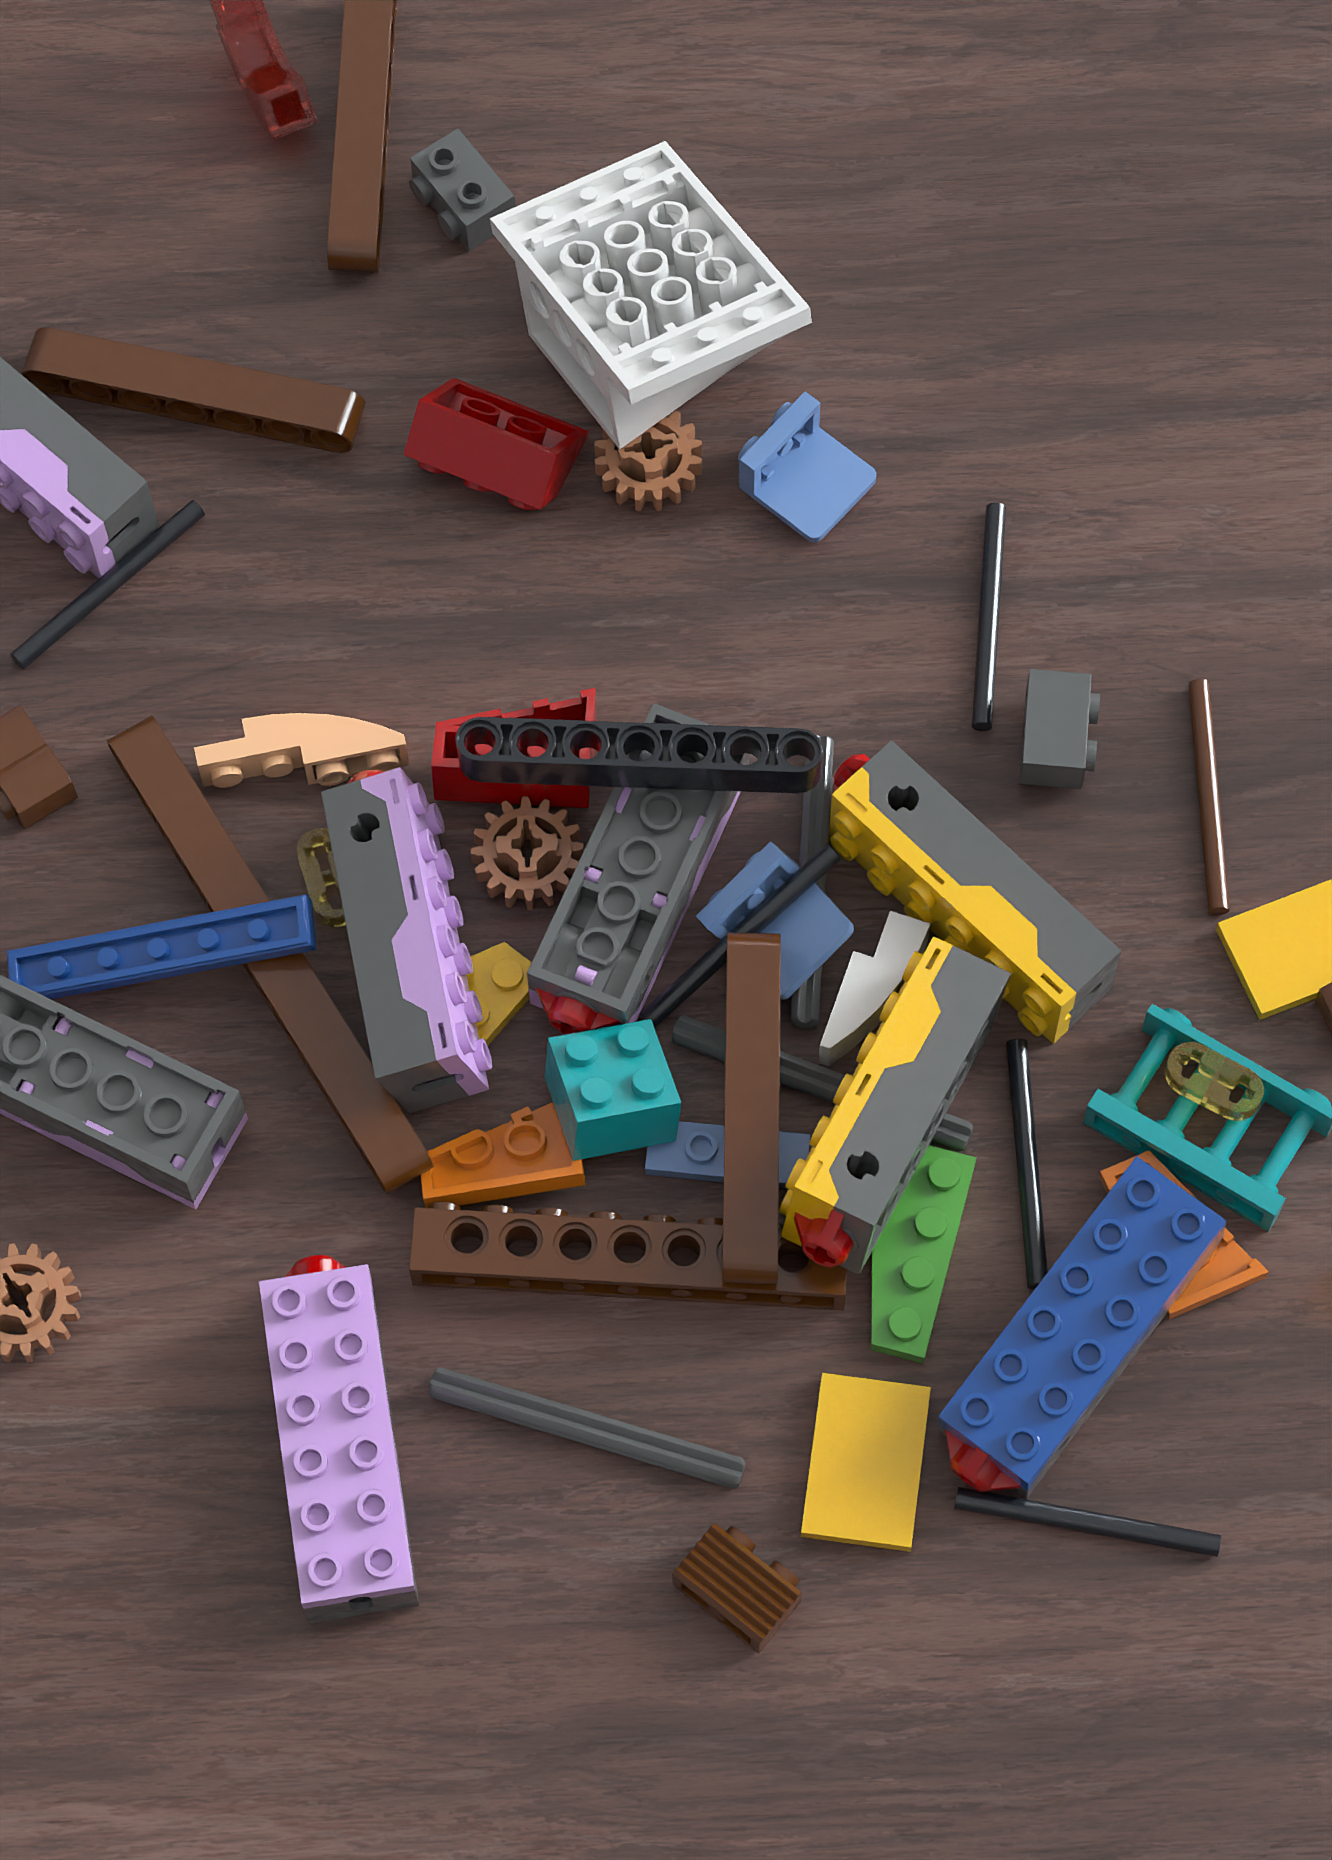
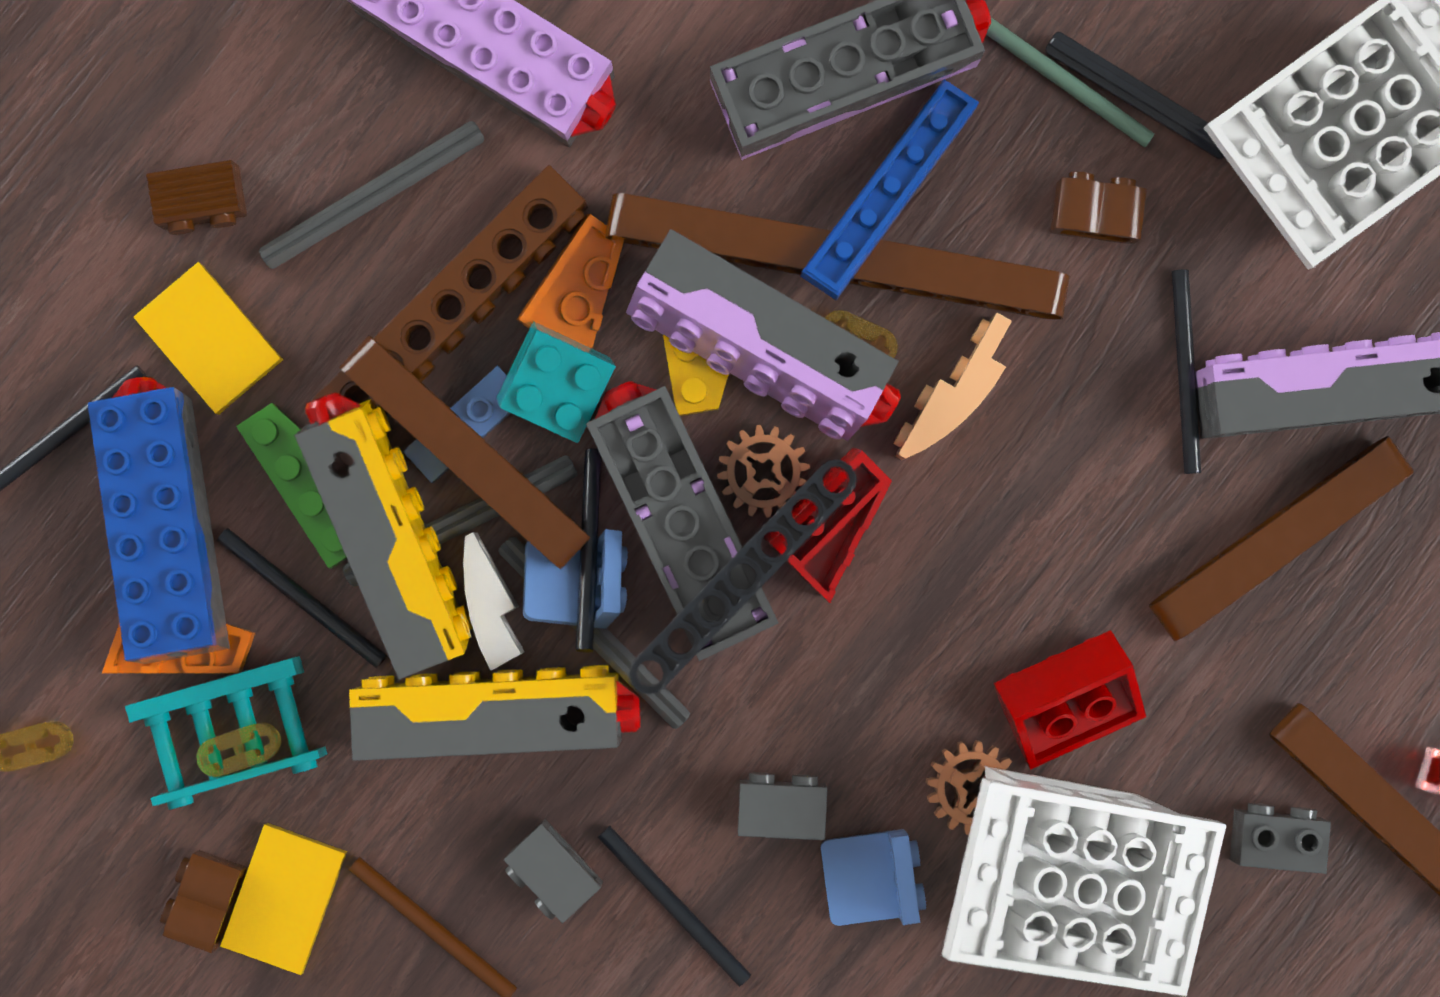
camera: 130 degrees right, 20 degrees up
none -> dark grey brick [738,772,827,840]

